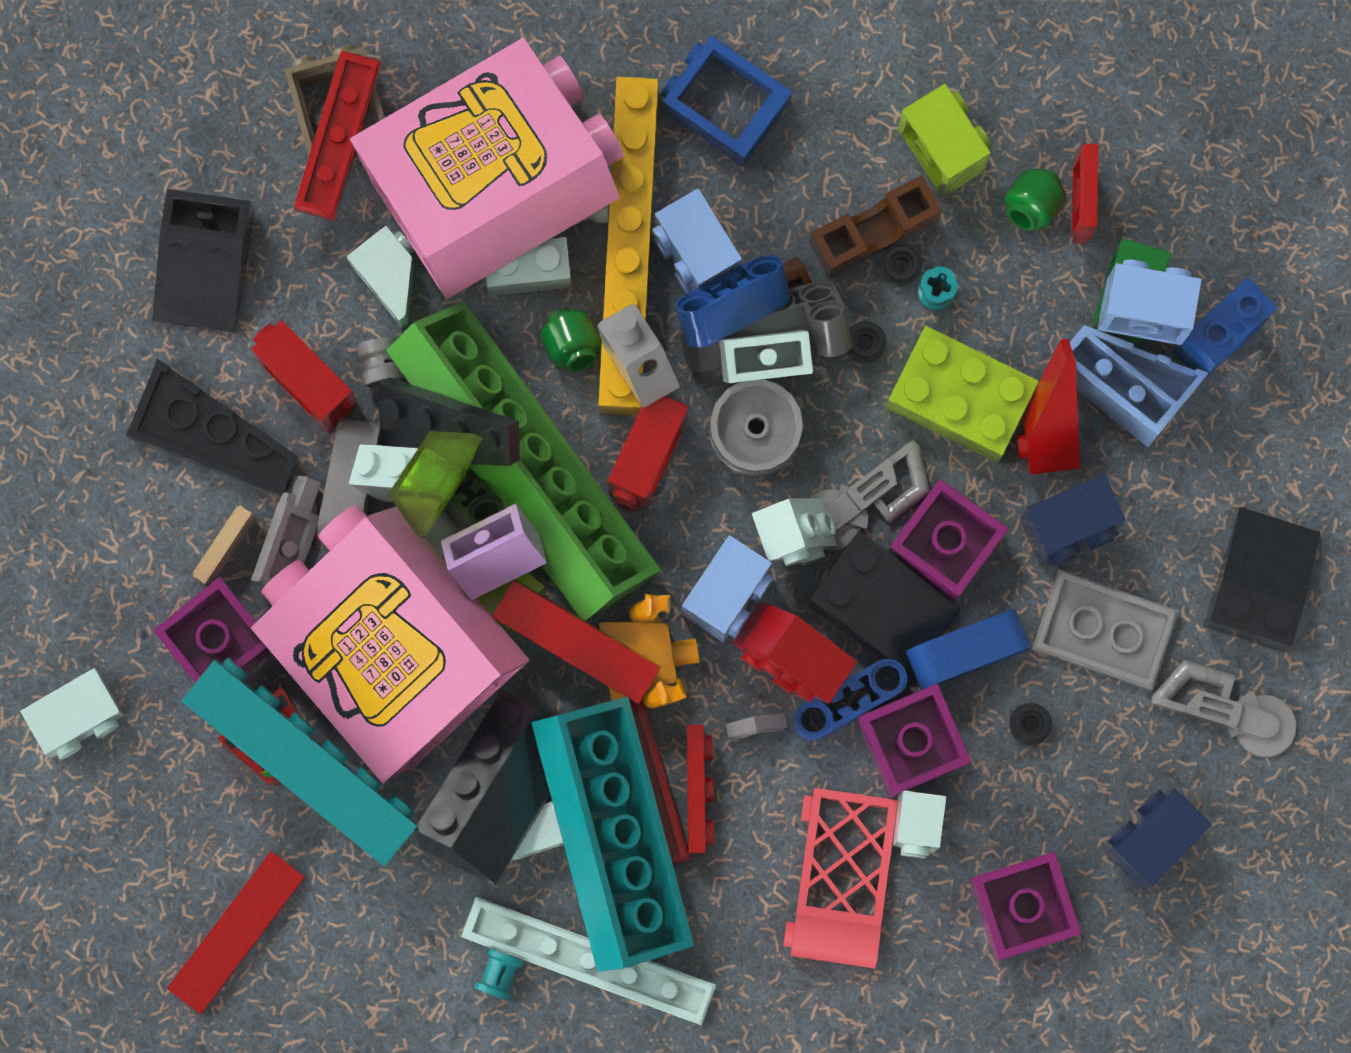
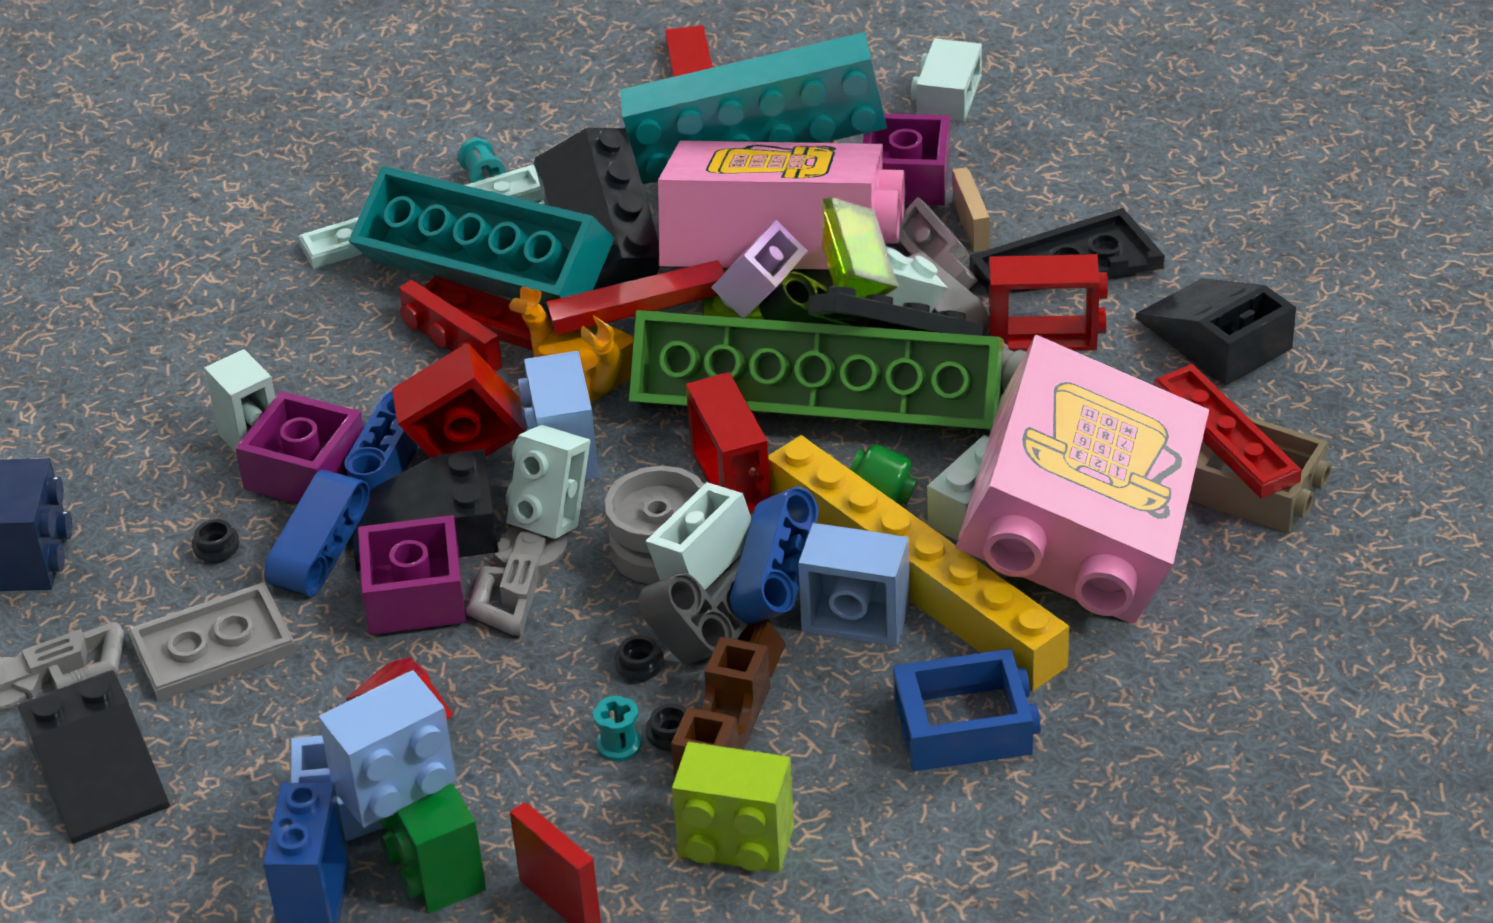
camera: 140 degrees right, 40 degrees down
light grey torso [597,304,680,408] -> none
coral piece [783,788,898,969] -> none
lime brick [886,325,1039,463] -> none
magenta brick [969,852,1081,961] -> none
green head [1004,169,1066,231] -> none
dark blue brick [1019,474,1126,567] -> none

